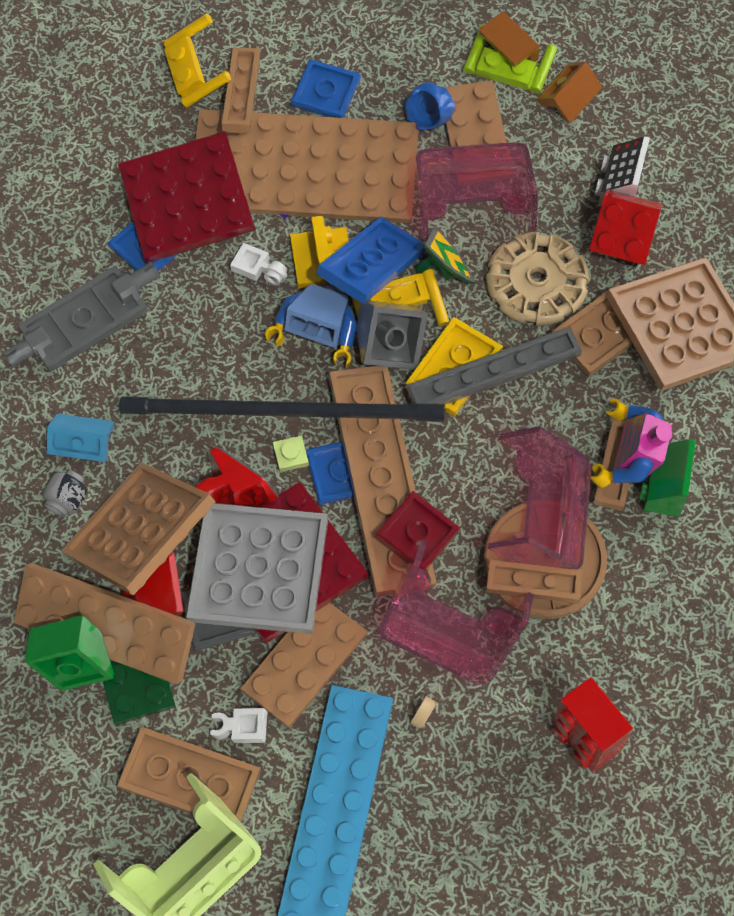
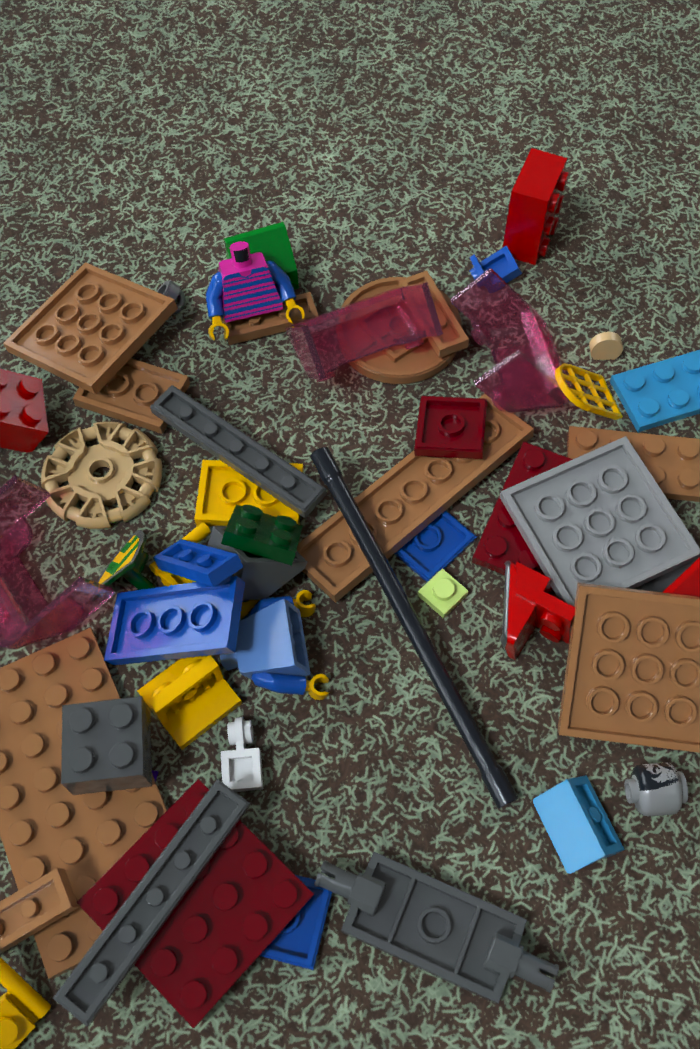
camera: 120 degrees left, 5 degrees down
none -> dark grey tile [53,779,250,1026]
none -> dark grey brick [61,696,152,795]
none -> blue plate [153,539,243,587]
none -> flat silver tile [157,280,186,315]
none -> dark green plate [221,505,303,566]
none -> blue bracket [469,246,522,292]
none -> yellow window [555,363,623,420]

